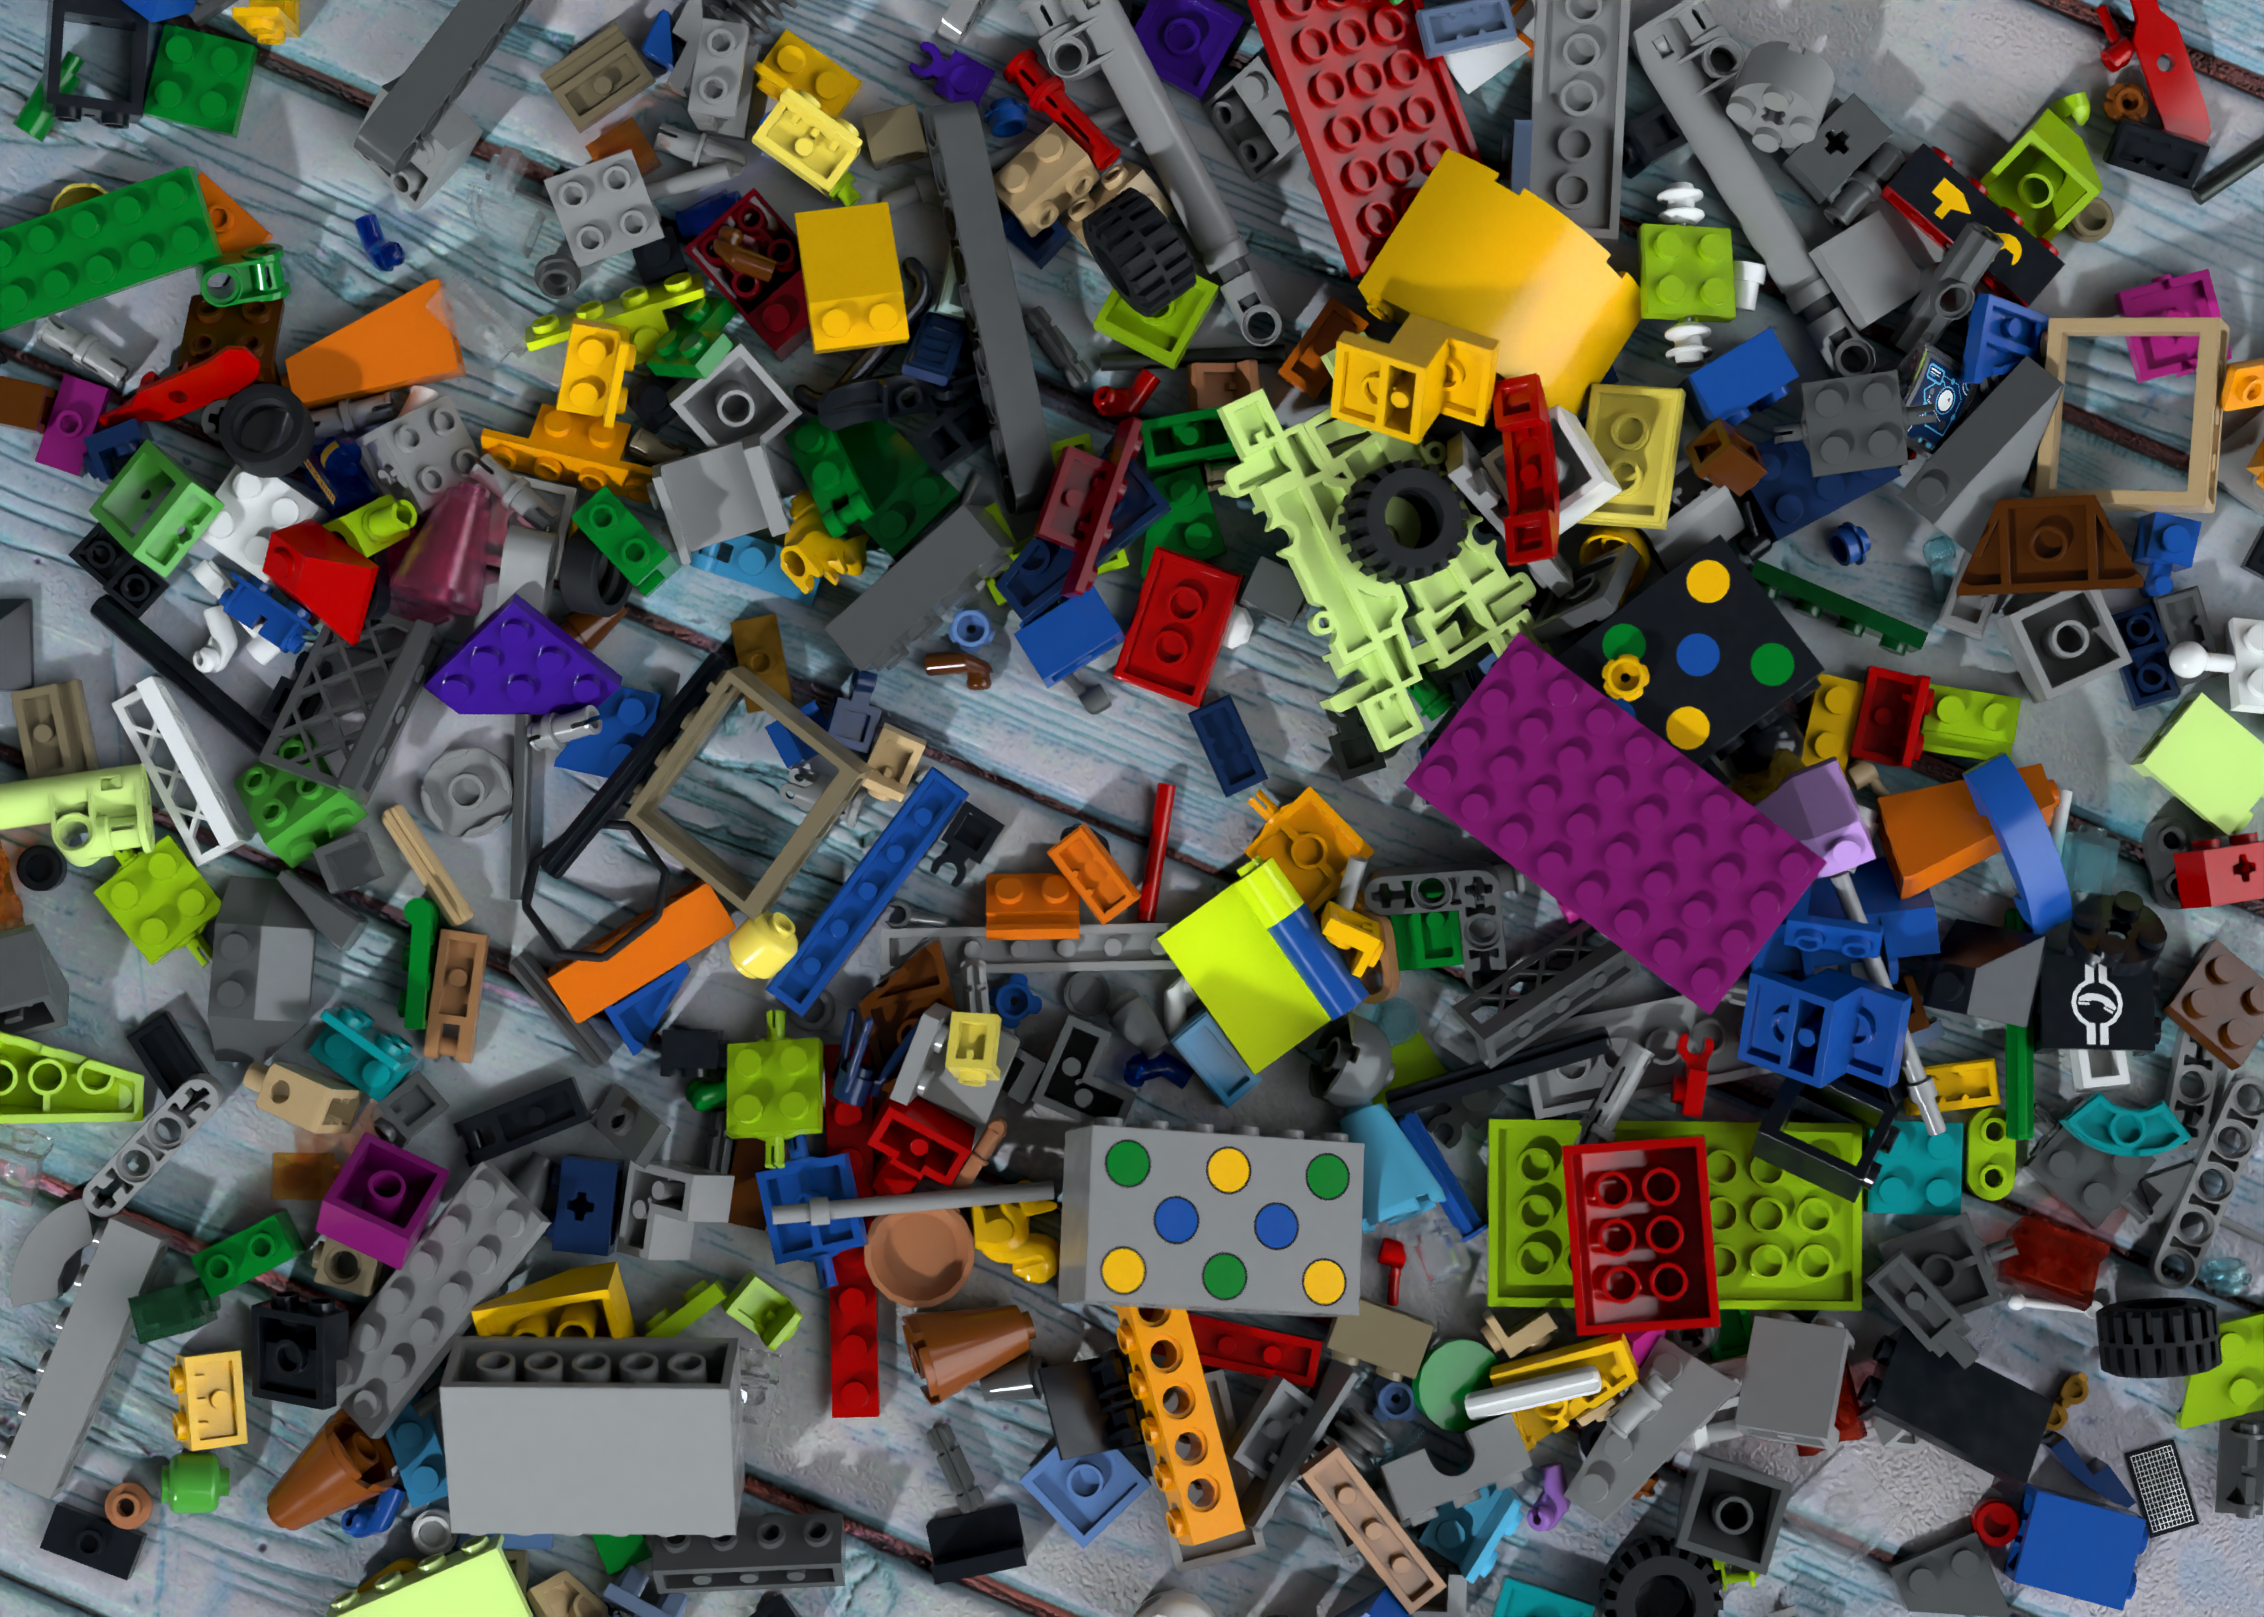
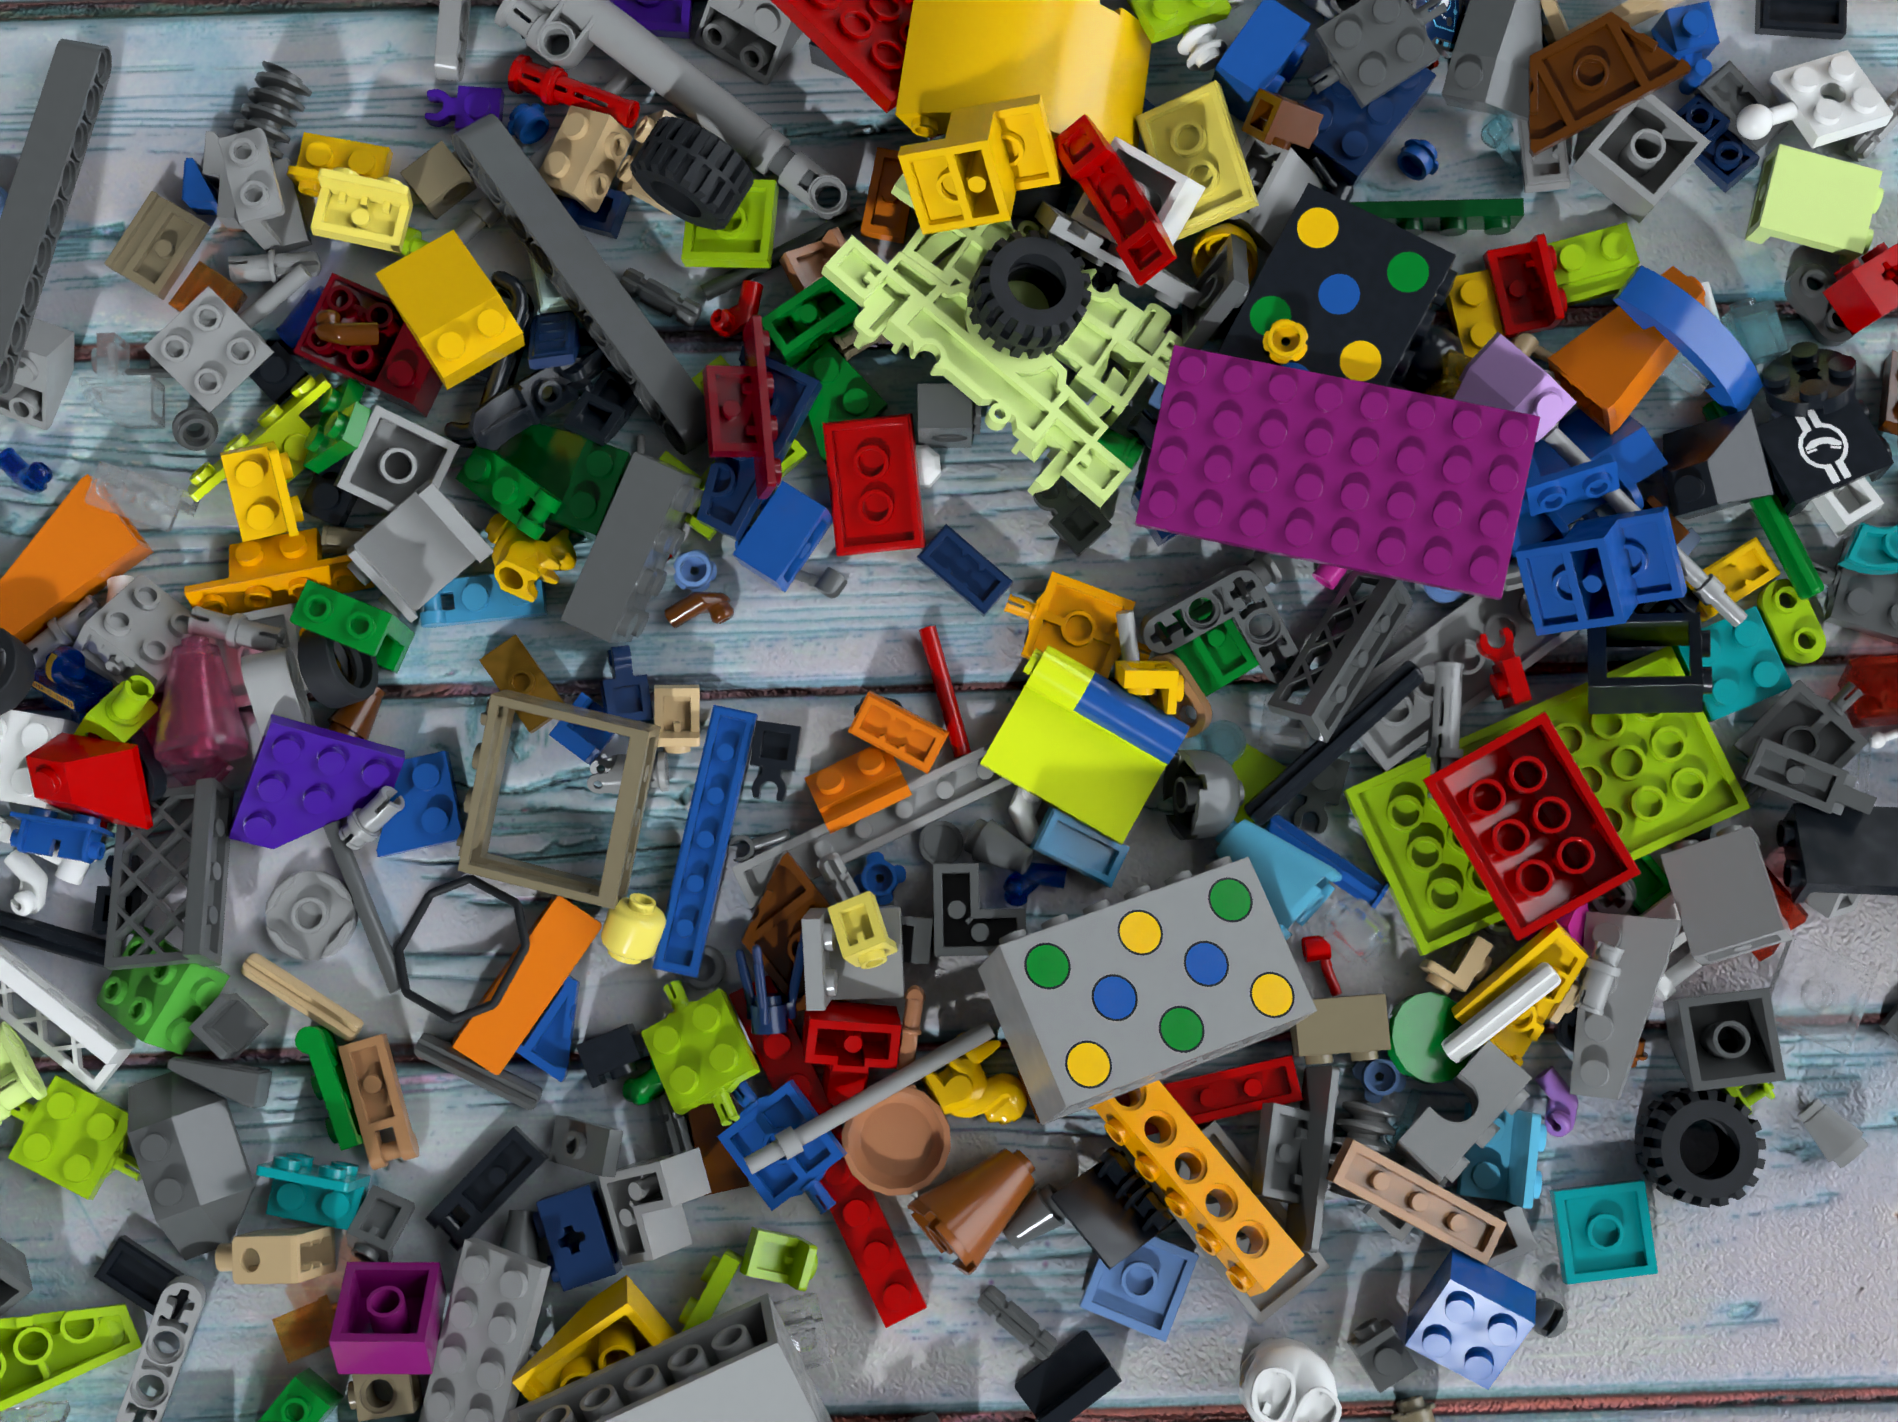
camera: 25 degrees left, 5 degrees down
black axle [540,652,732,880] -> none

